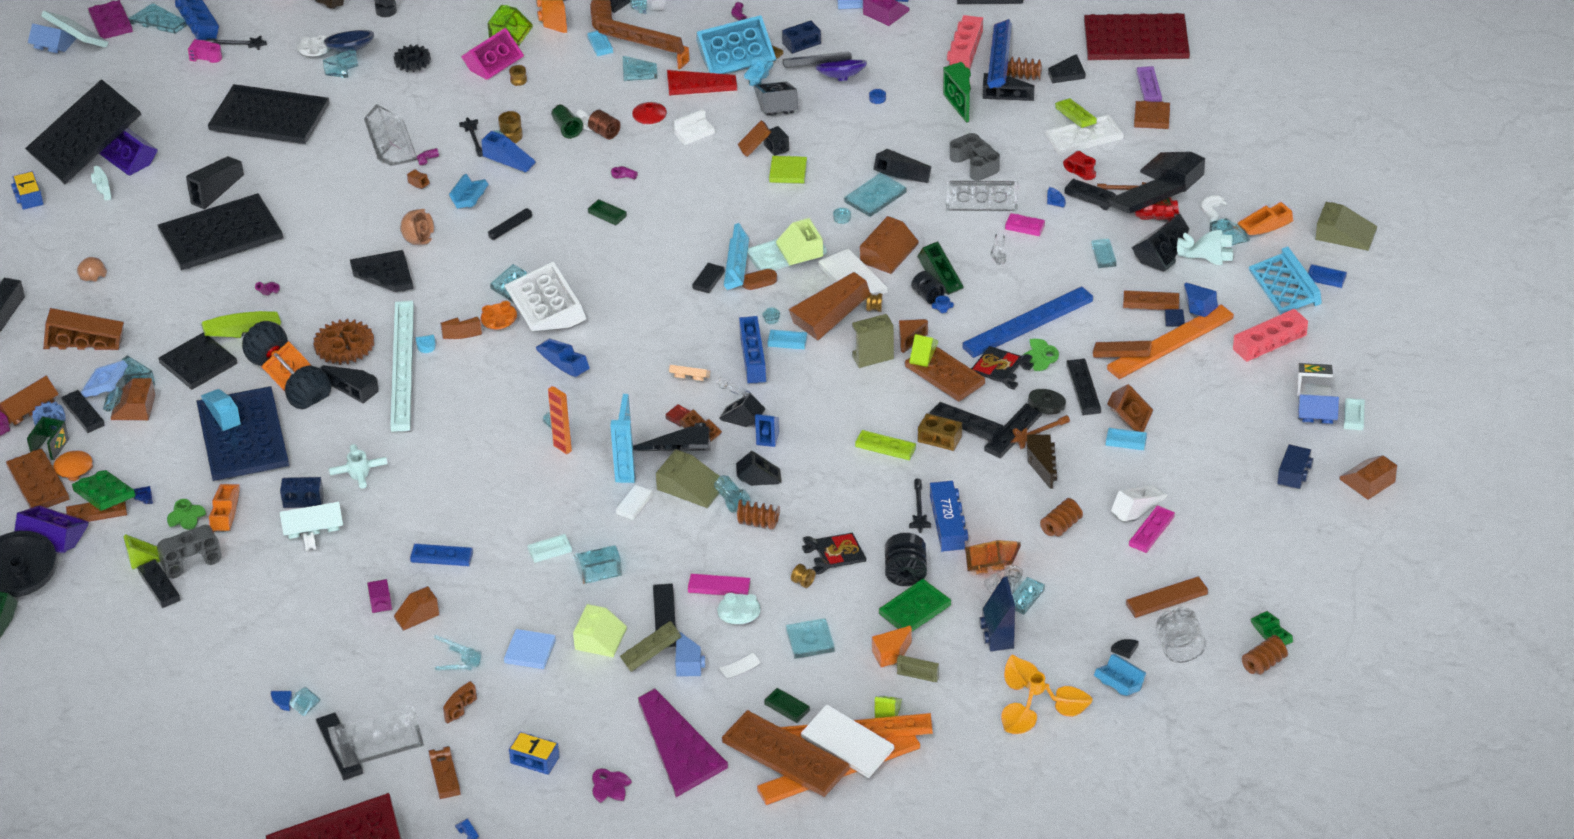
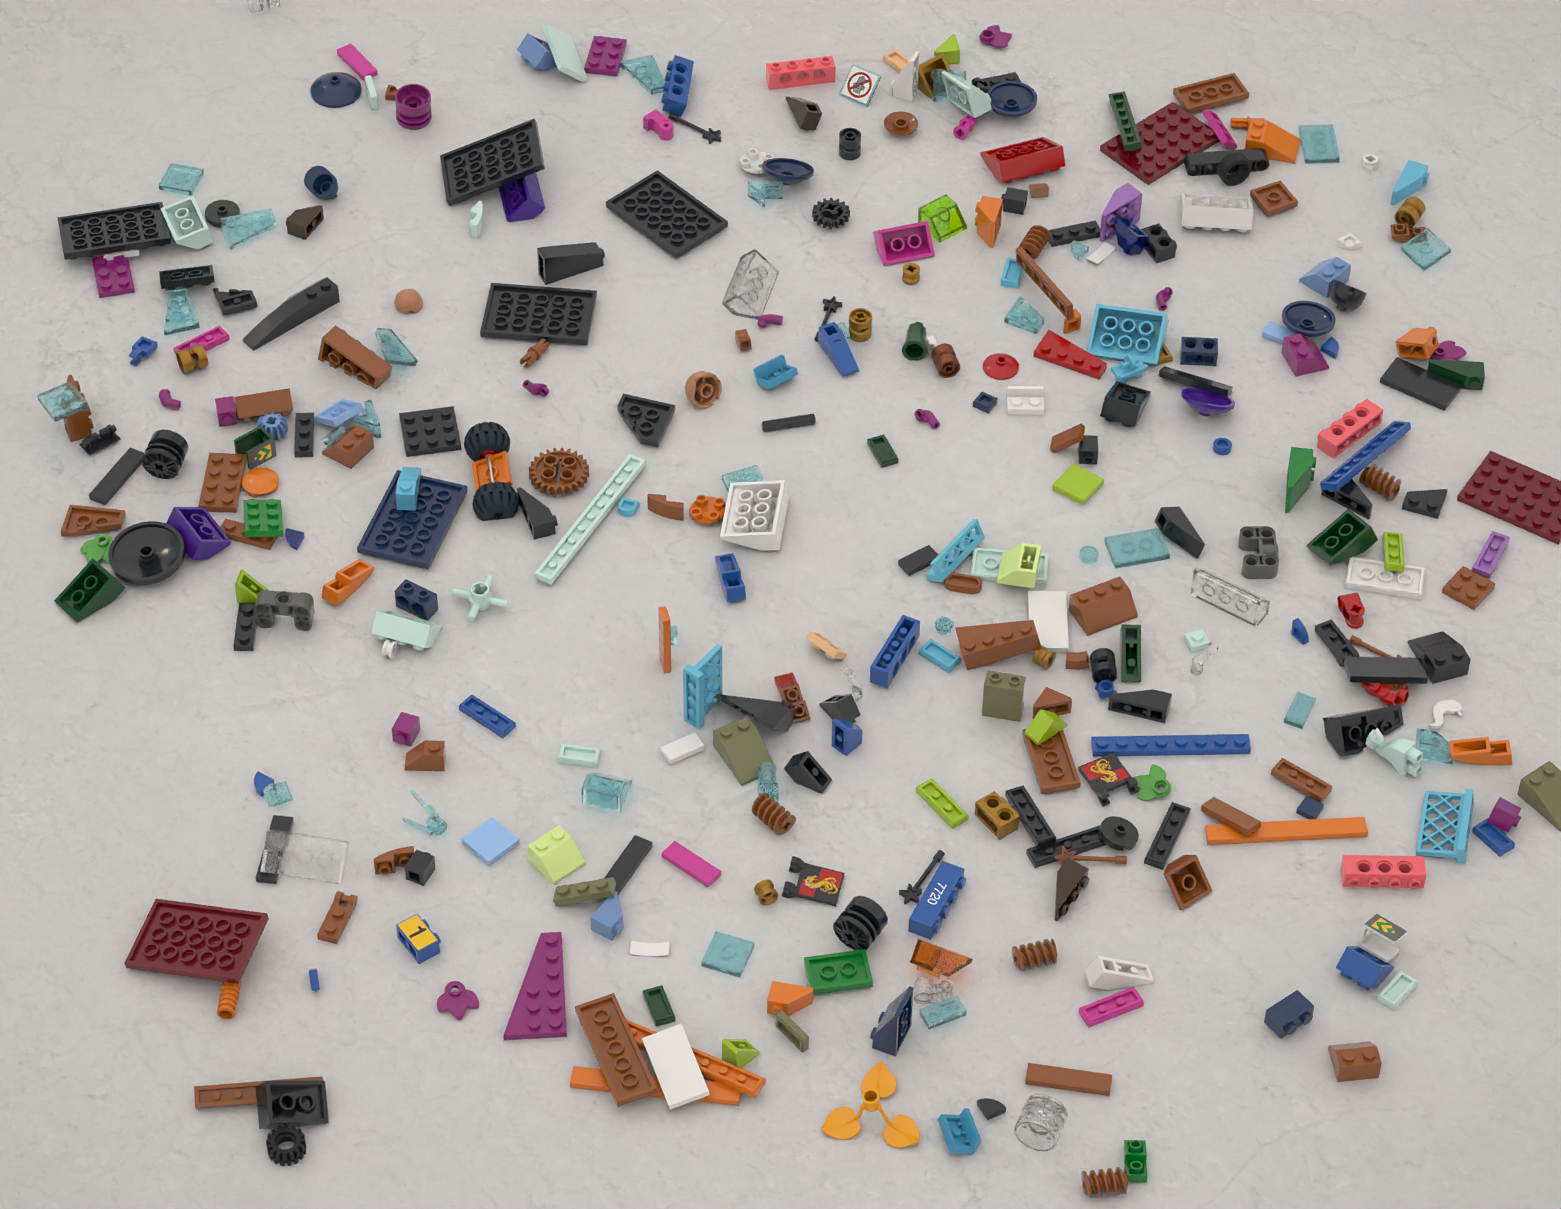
camera: 30 degrees right, 5 degrees up
brick [11,171,44,210] -> none
bright green plate [167,499,206,530] -> none
lime slope [201,311,281,338] -> none
light aqua piece [717,593,761,624] -> none
dark pink plate [1005,213,1045,237] -> none
medium azure tile [1106,428,1147,451] -> none
blue slope [1184,282,1218,317] -> none
none -> clear light blue wing [374,328,418,367]
none -> black brick [405,849,436,886]
none -> dark orange pin [520,339,549,368]
none -> dark blue tile [973,392,998,413]
none -> dark orange piece [1065,651,1090,670]
none -> black slope [1108,689,1172,723]
none -> light aqua plate [1184,629,1210,652]
none -> dark green slope [1306,509,1378,566]
none -> magenta brick [1487,797,1522,833]

